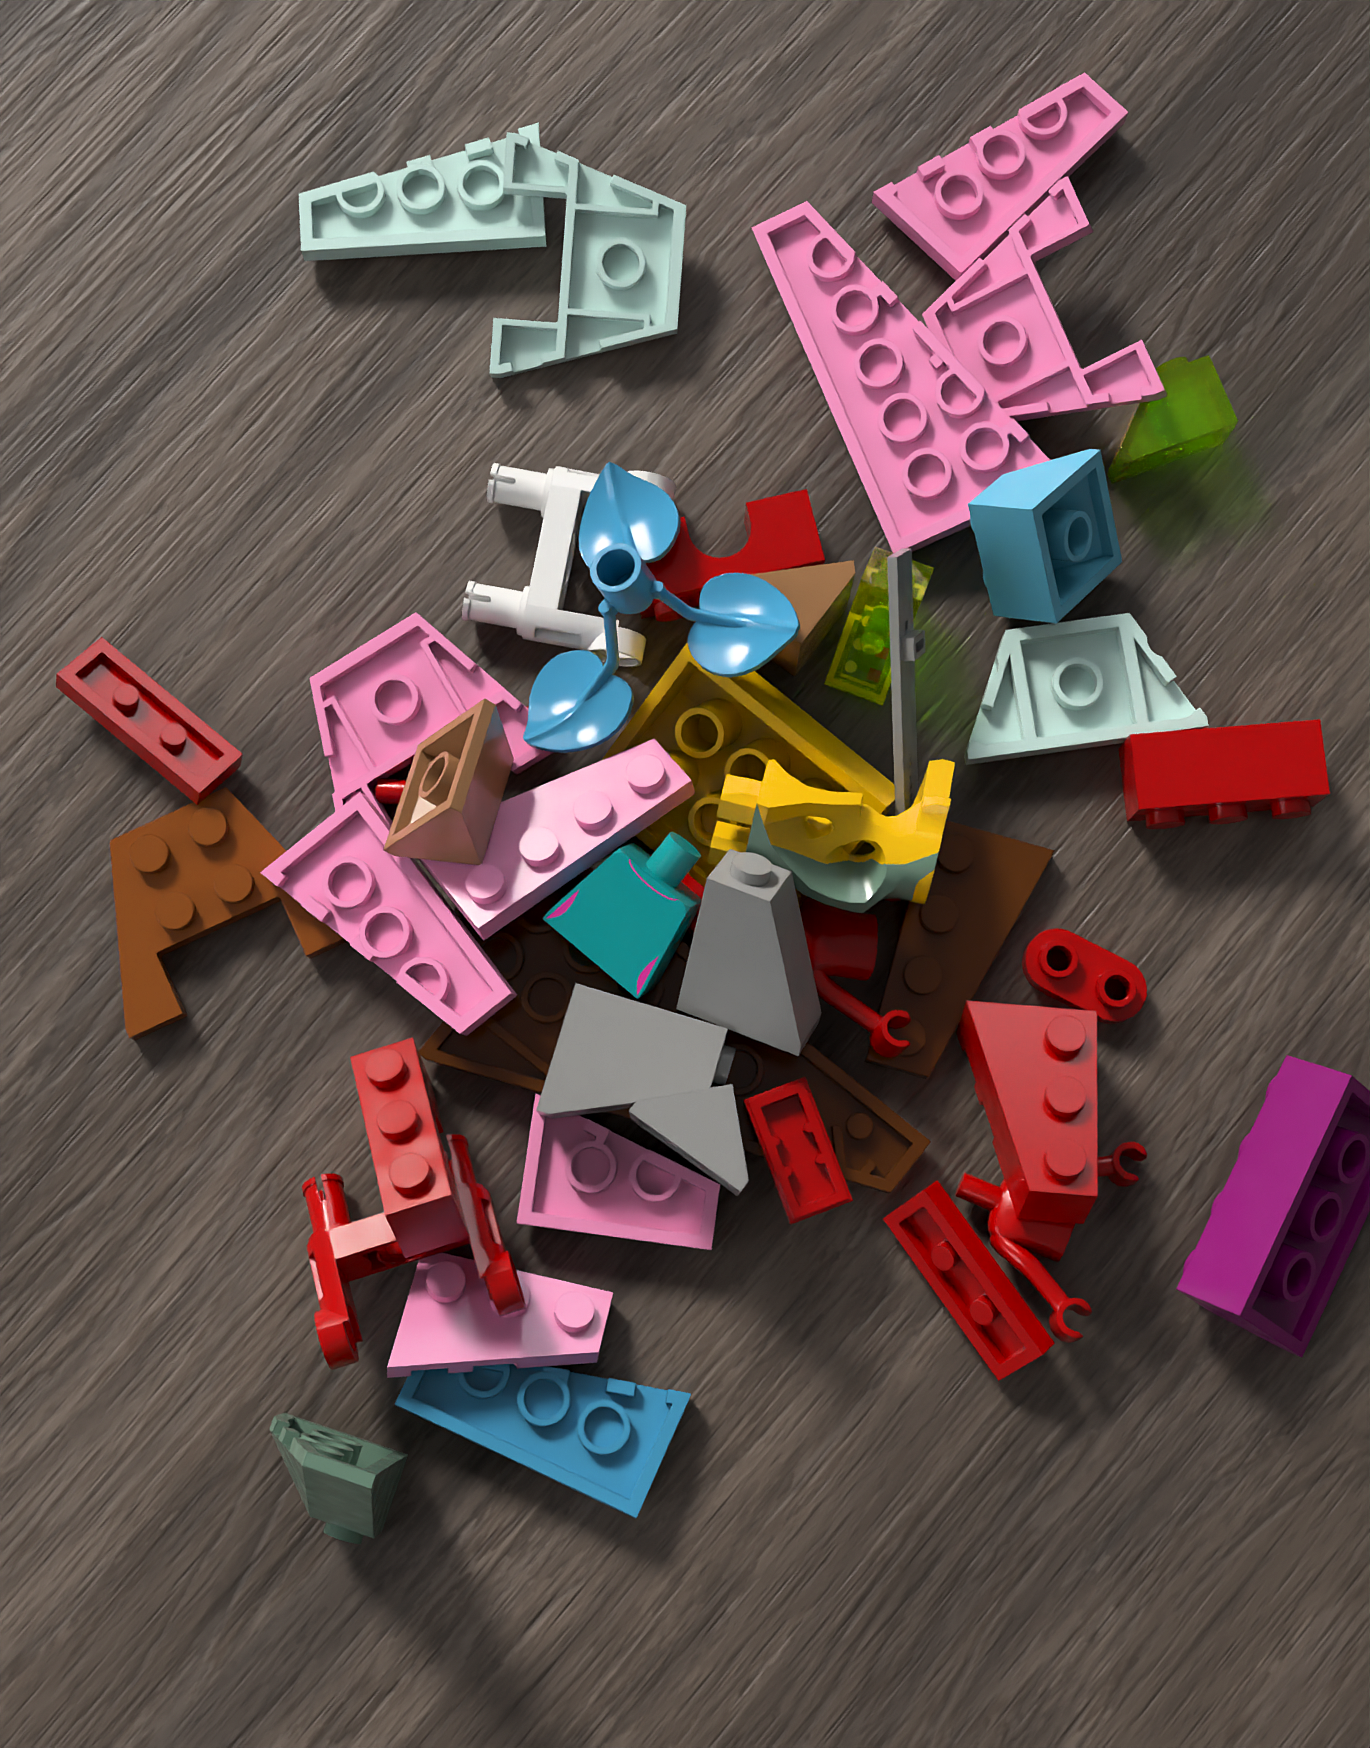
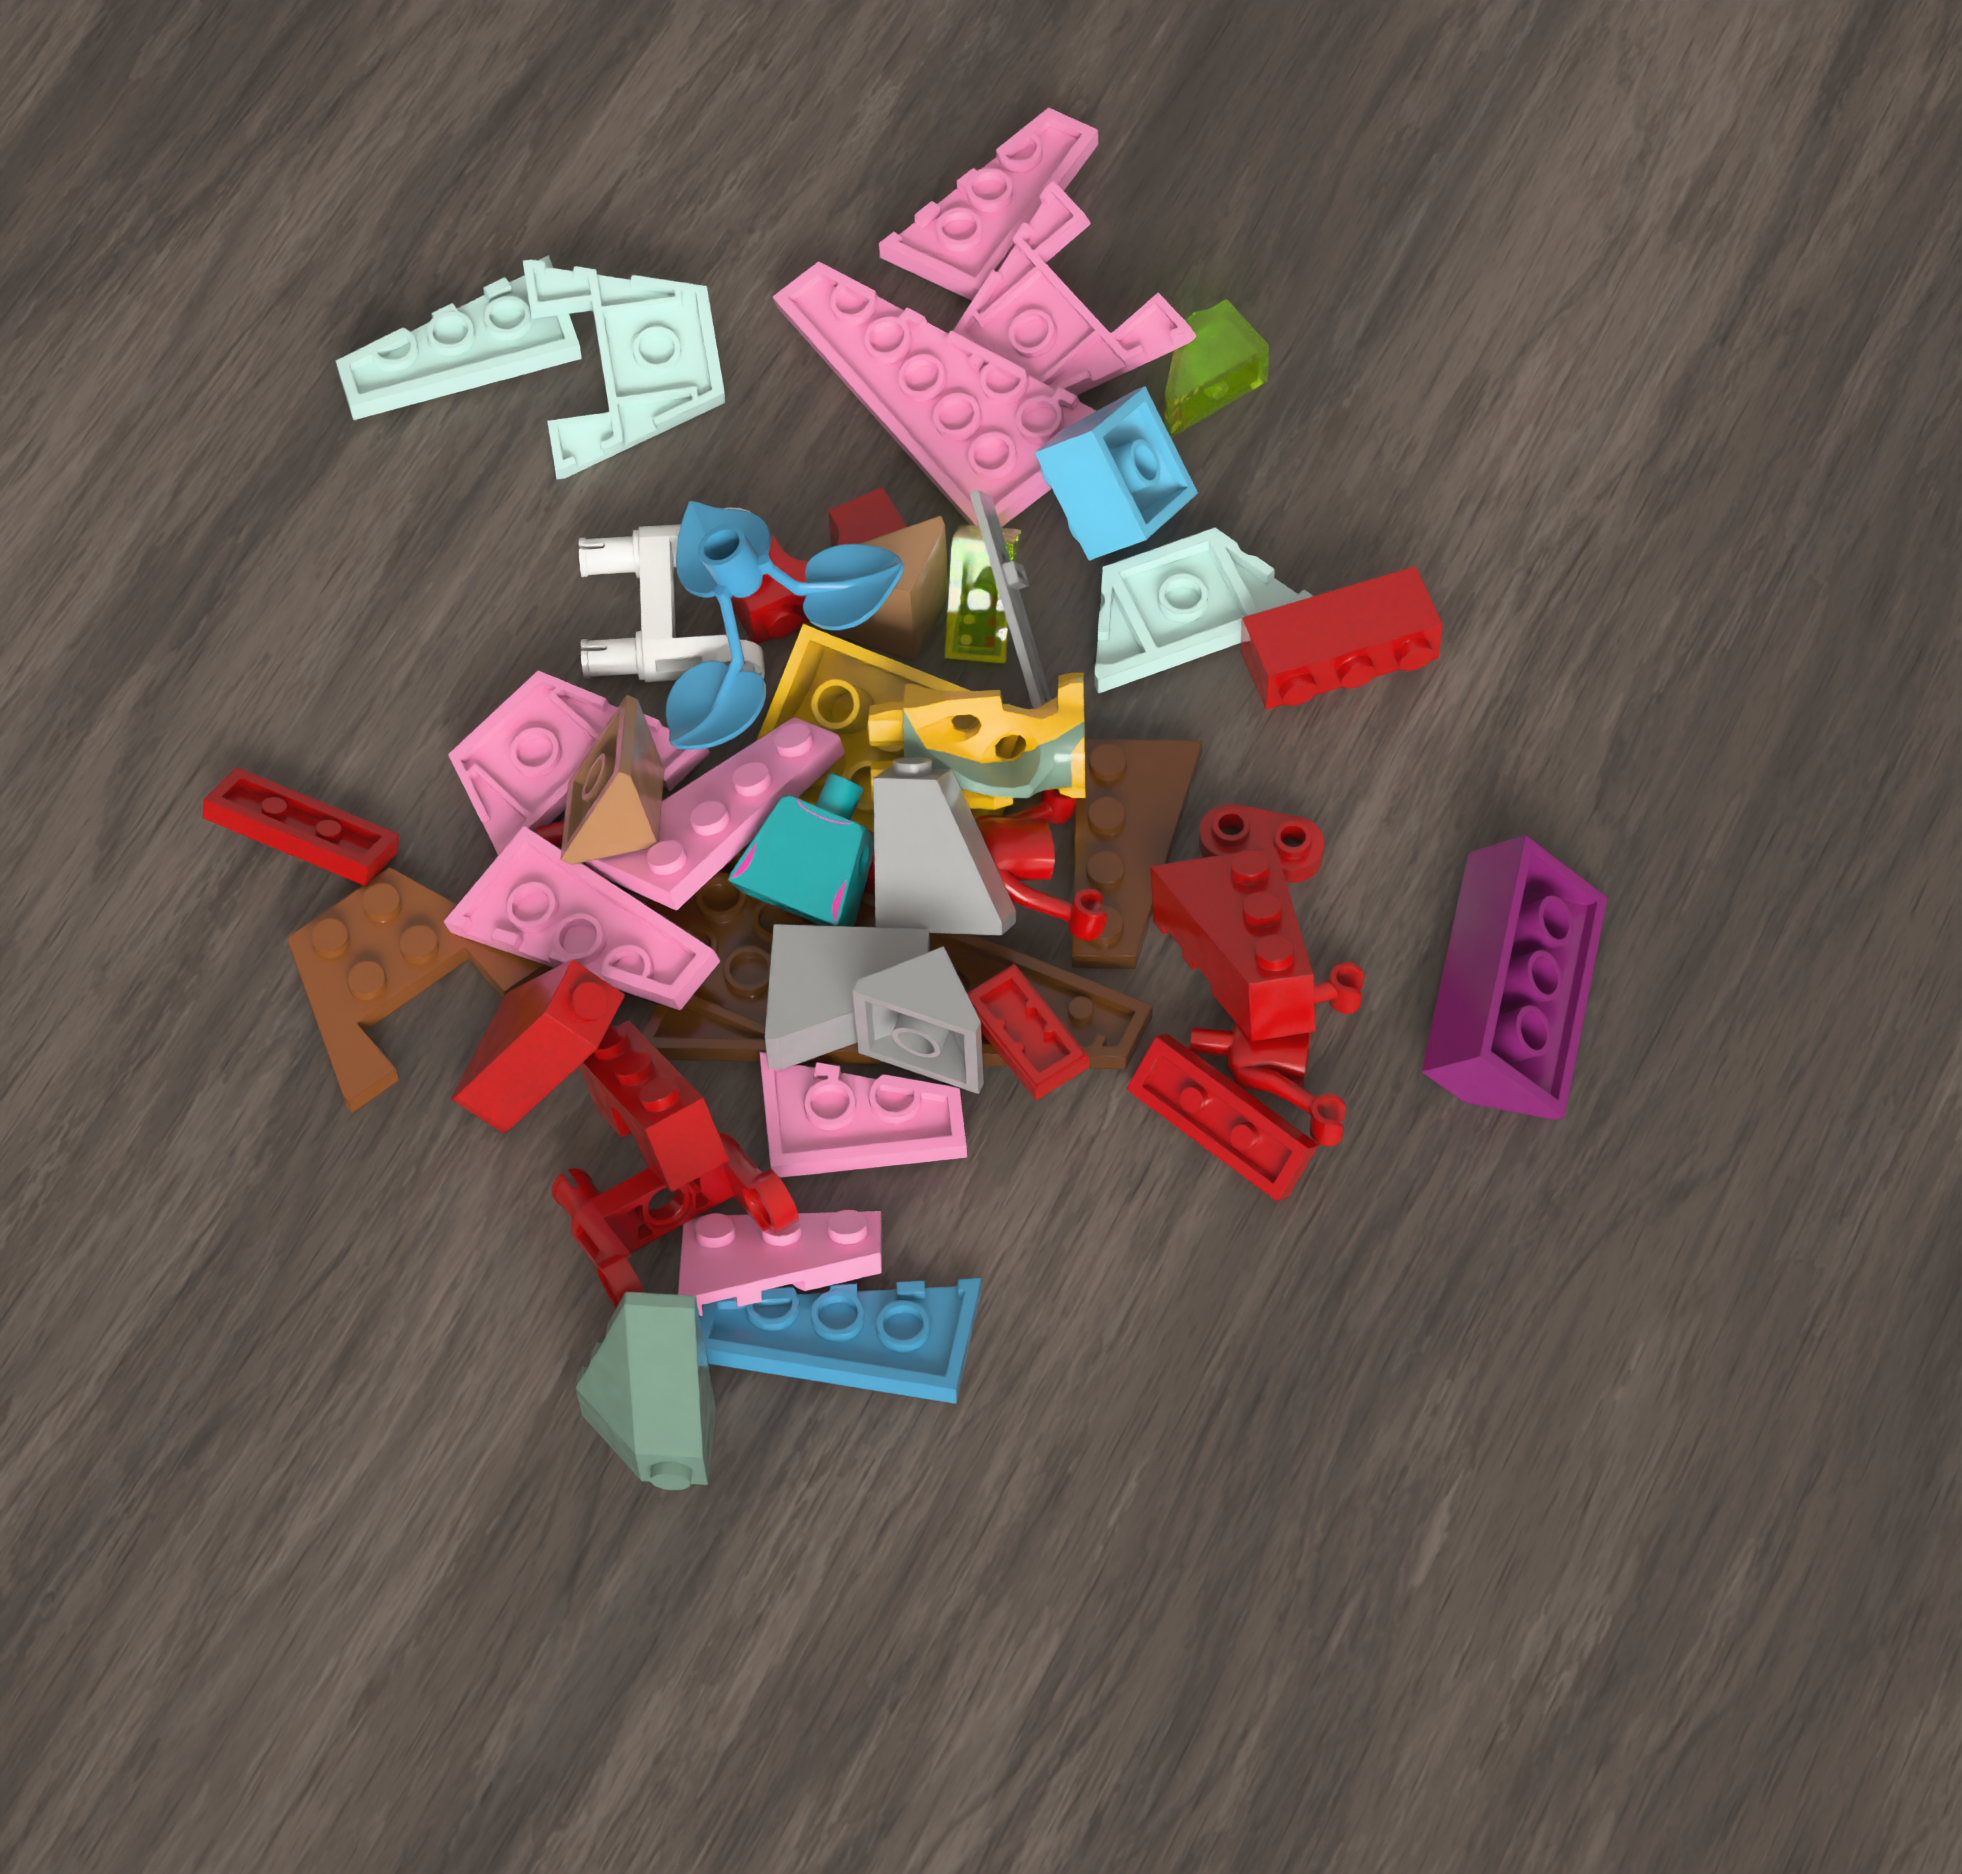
camera: 10 degrees left, 20 degrees down
none -> red slope [451,959,625,1133]

